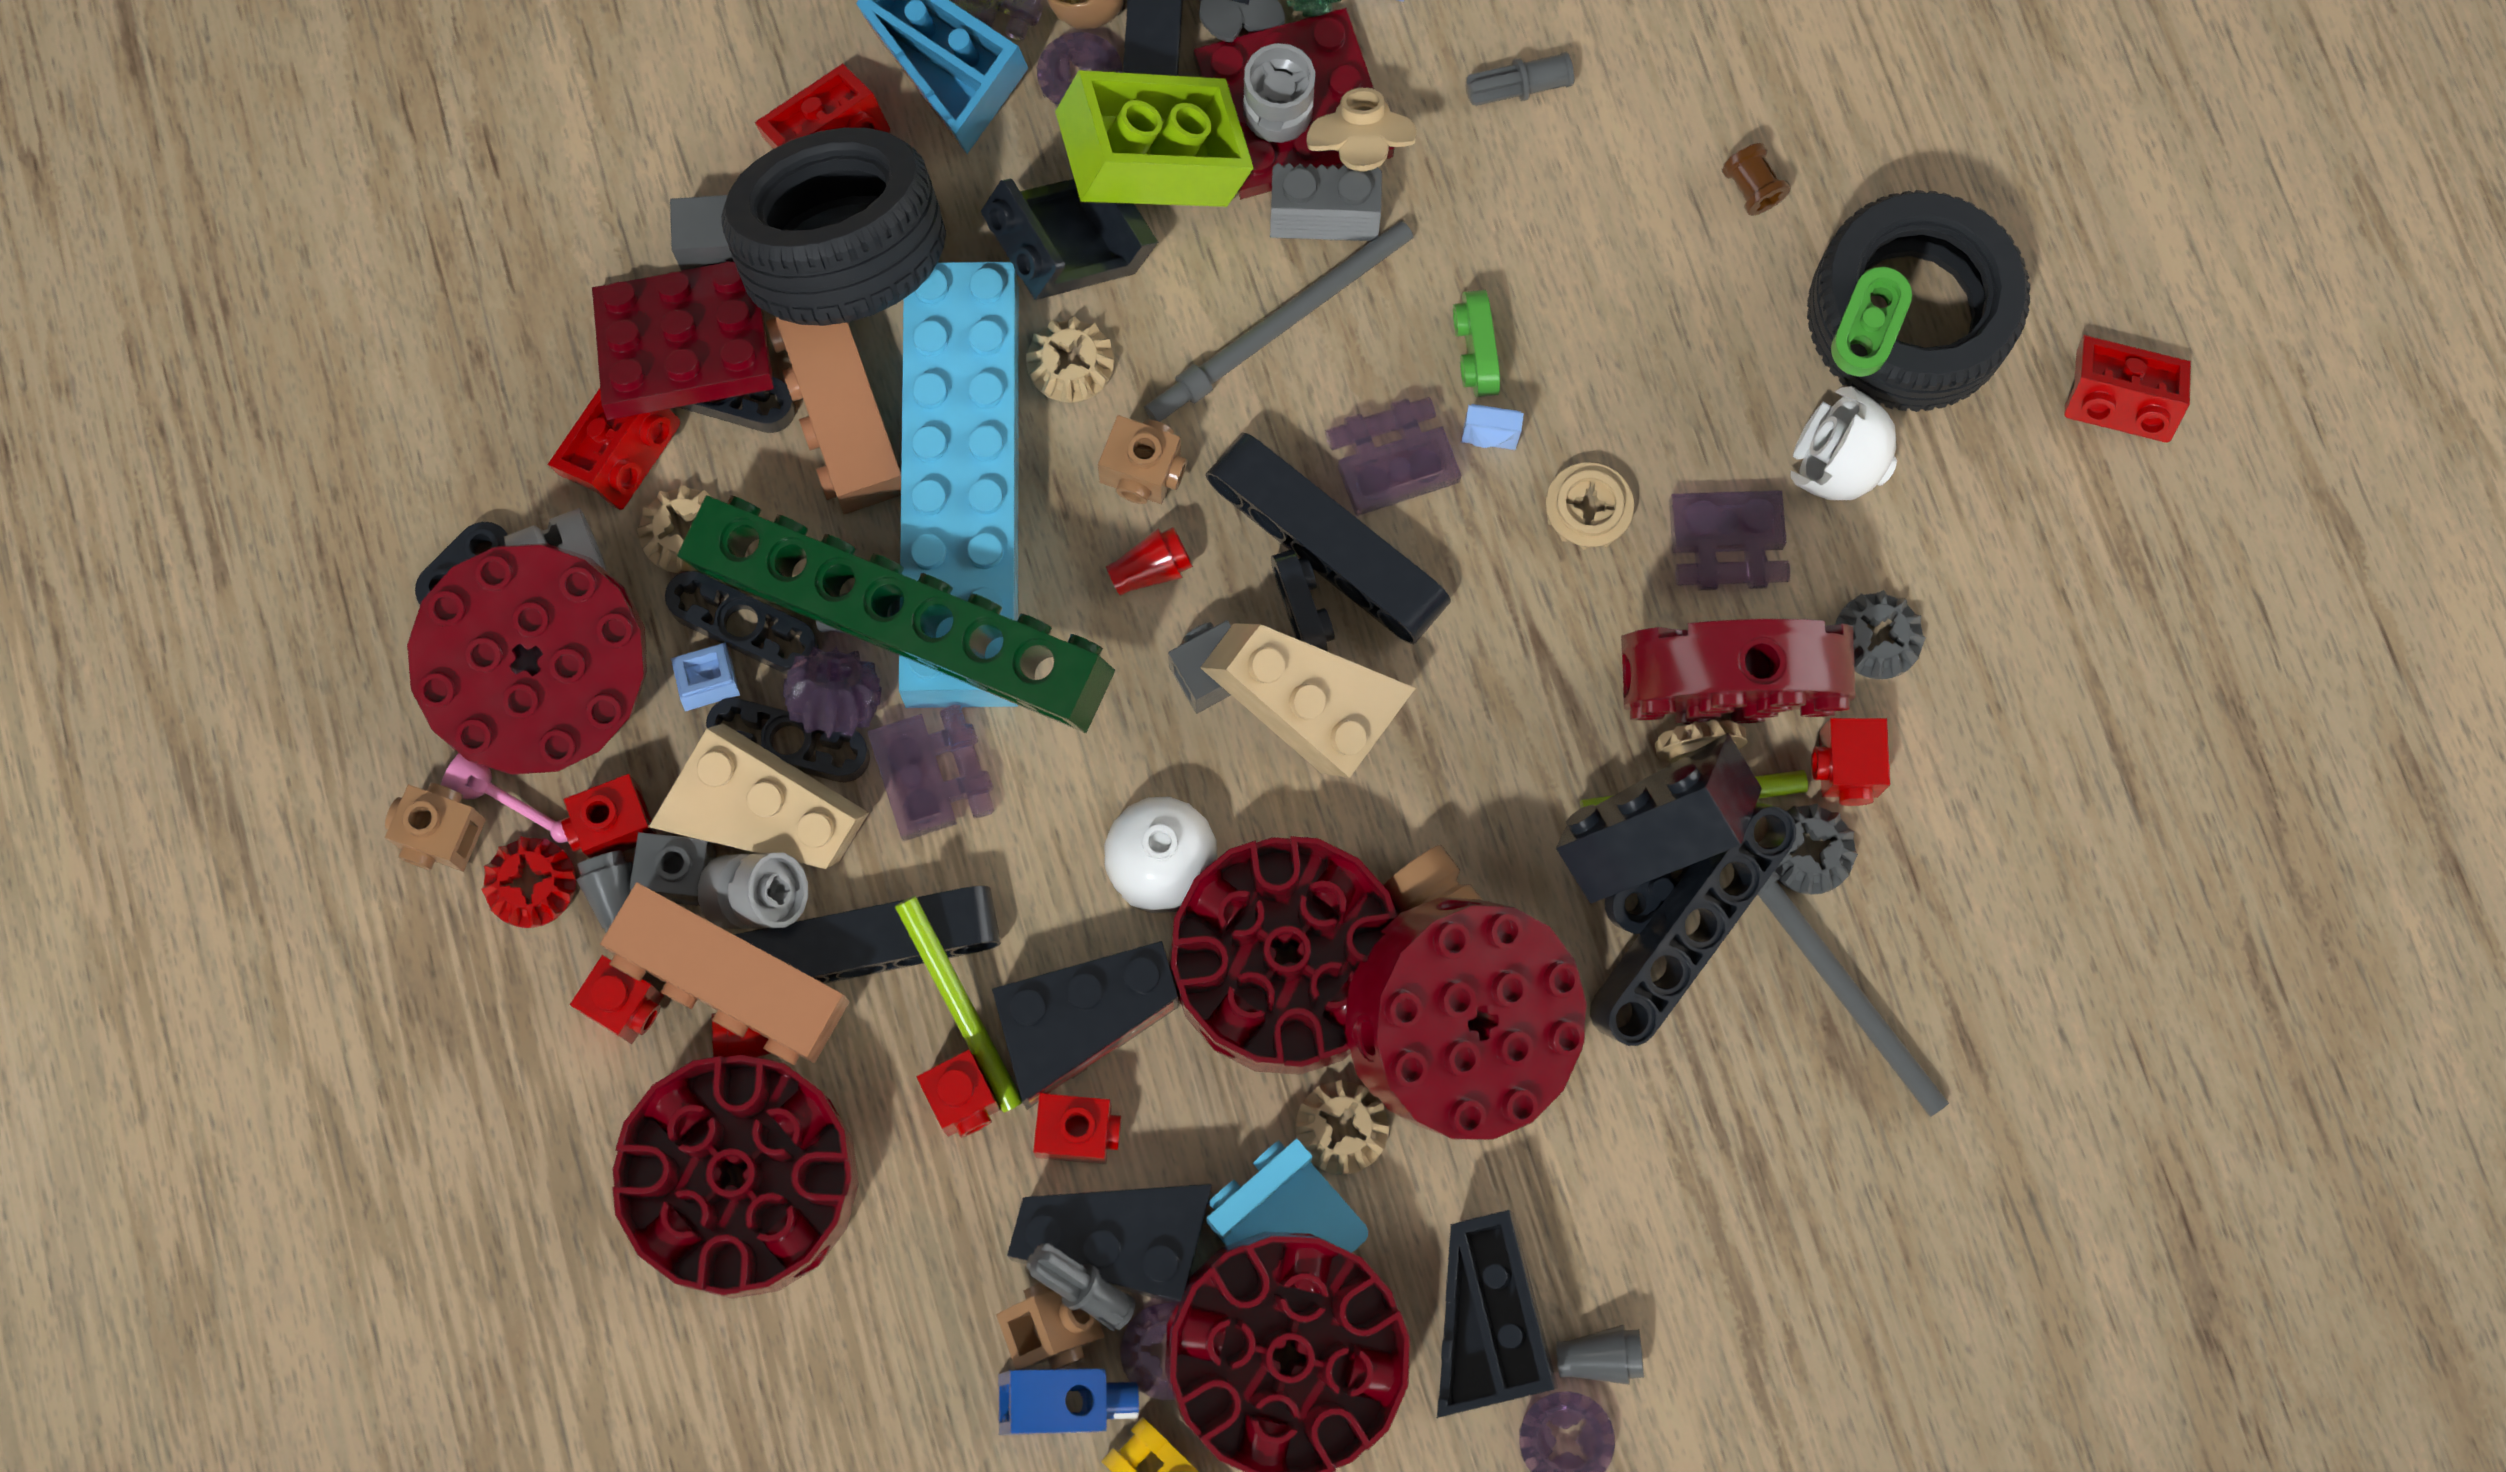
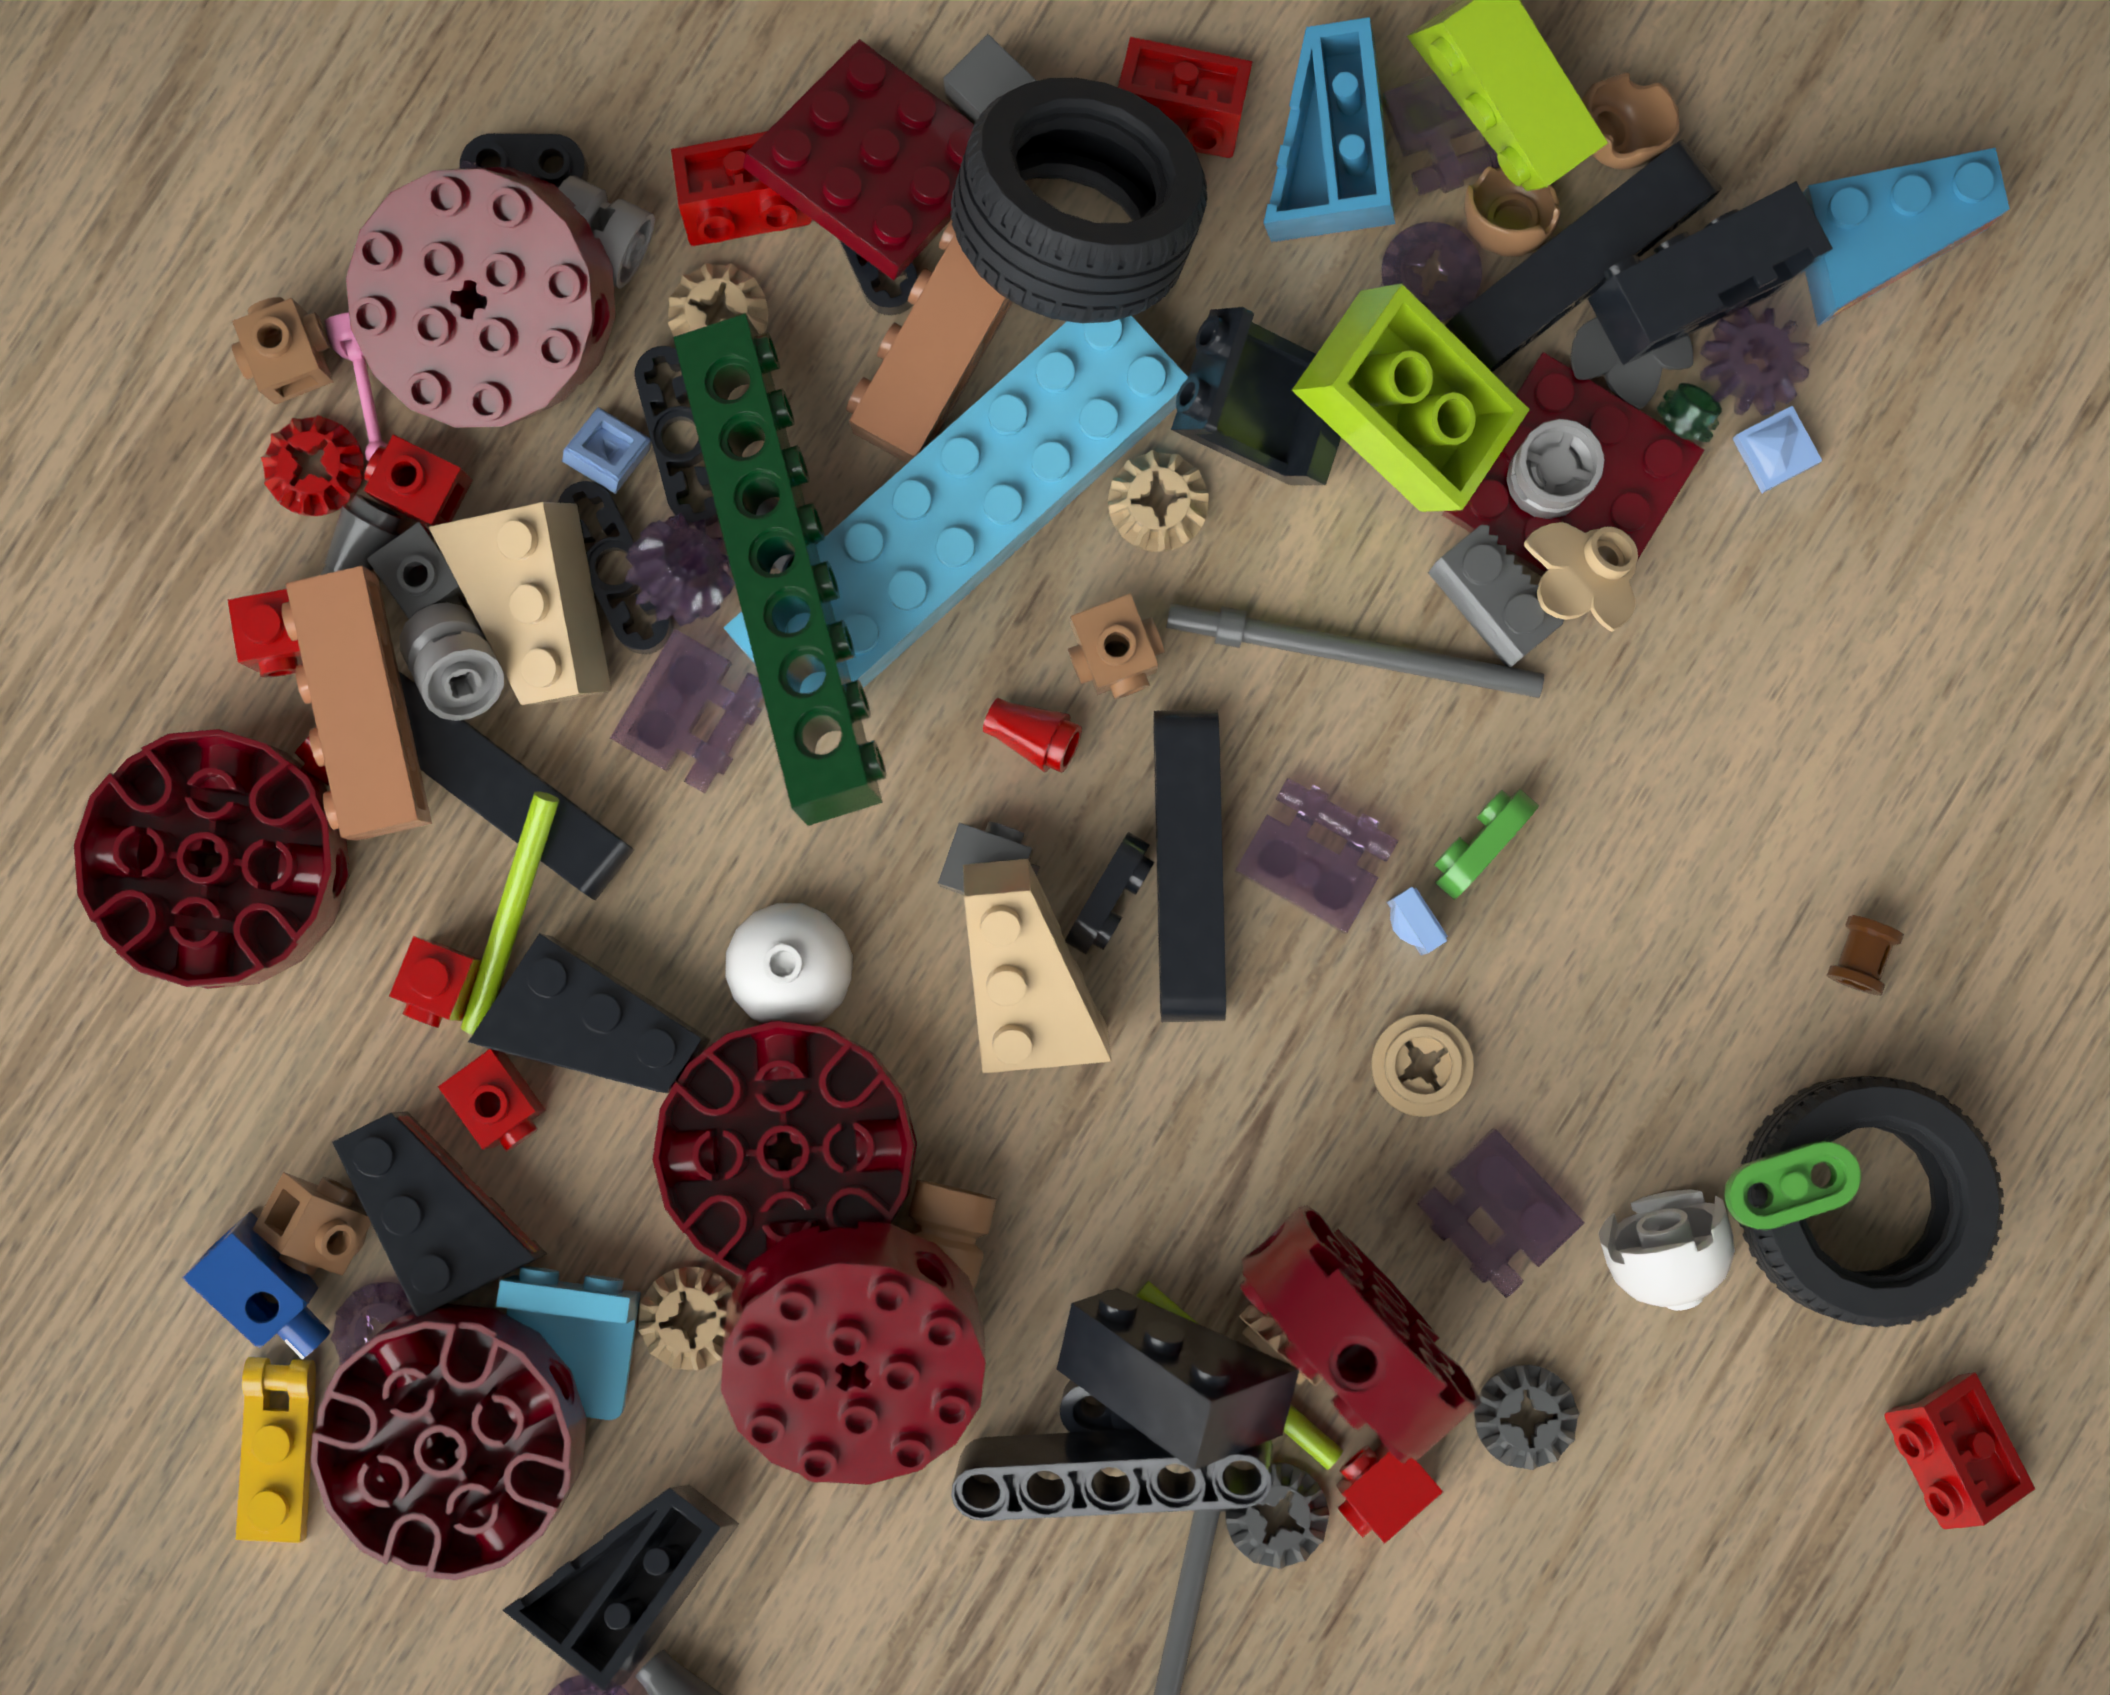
camera: 55 degrees right, 10 degrees up
dark grey axle [1026,1244,1135,1331] -> none
dark grey axle [1466,52,1574,106] -> none

